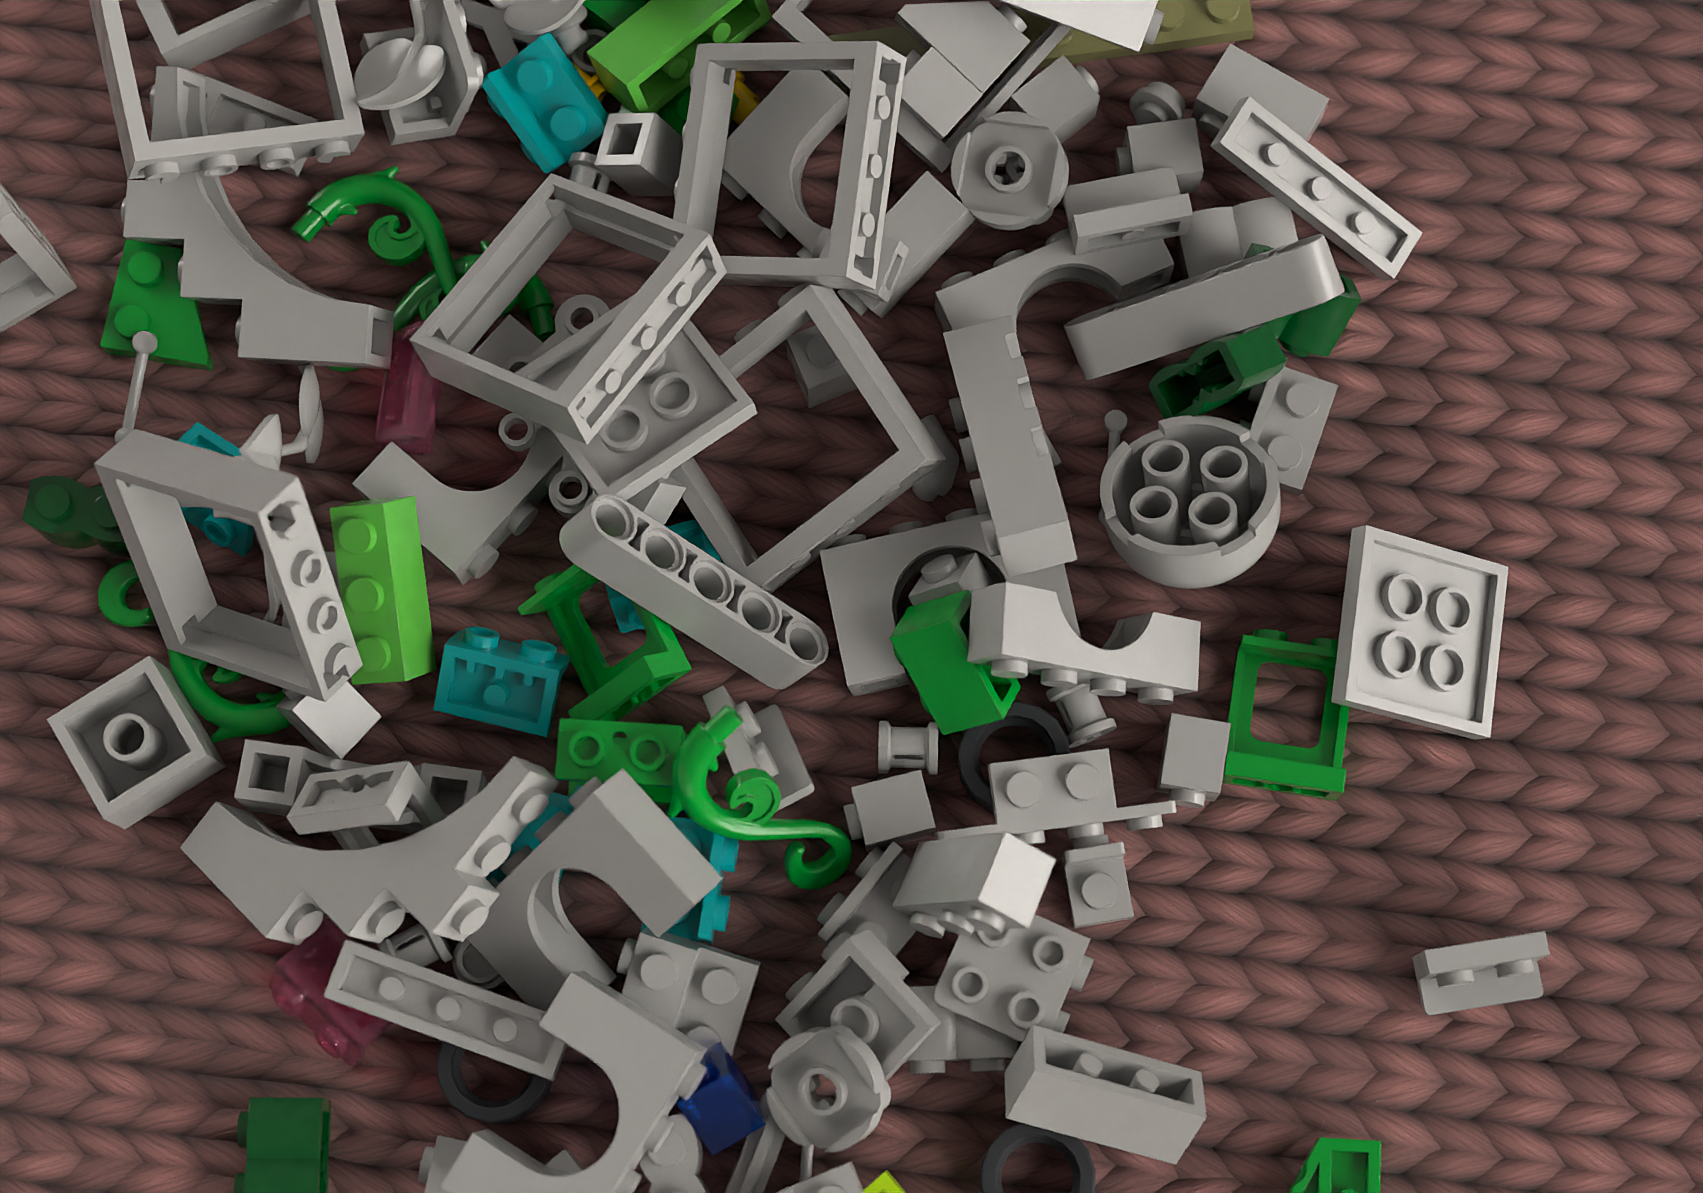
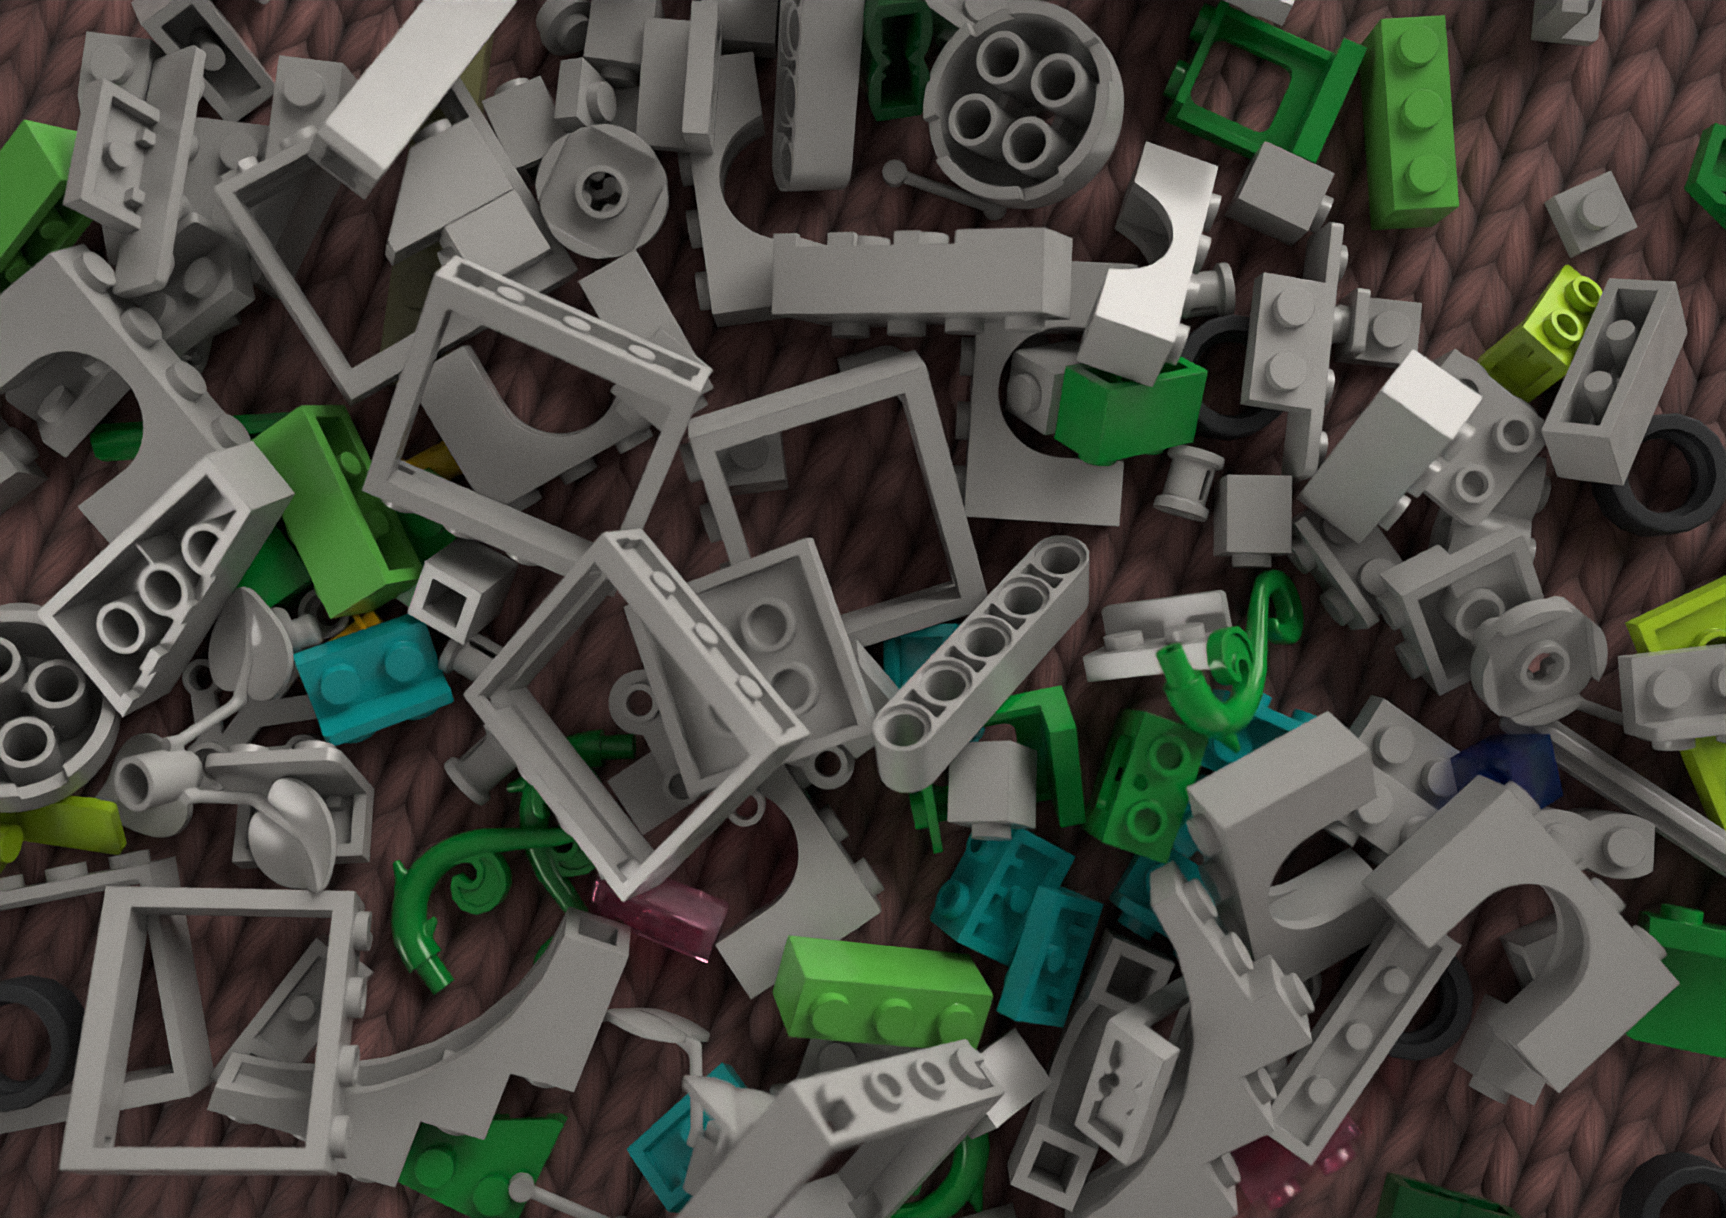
camera: 85 degrees left, 10 degrees up
none -> light grey bush [444,728,517,806]
none -> light grey bracket [554,57,639,134]
none -> light grey brick [947,740,1037,841]
none -> teal bracket [997,885,1104,1027]
none -> bright green brick [1359,15,1459,230]
none -> lime bracket [1477,265,1603,403]
none -> light grey plate [1545,171,1637,259]

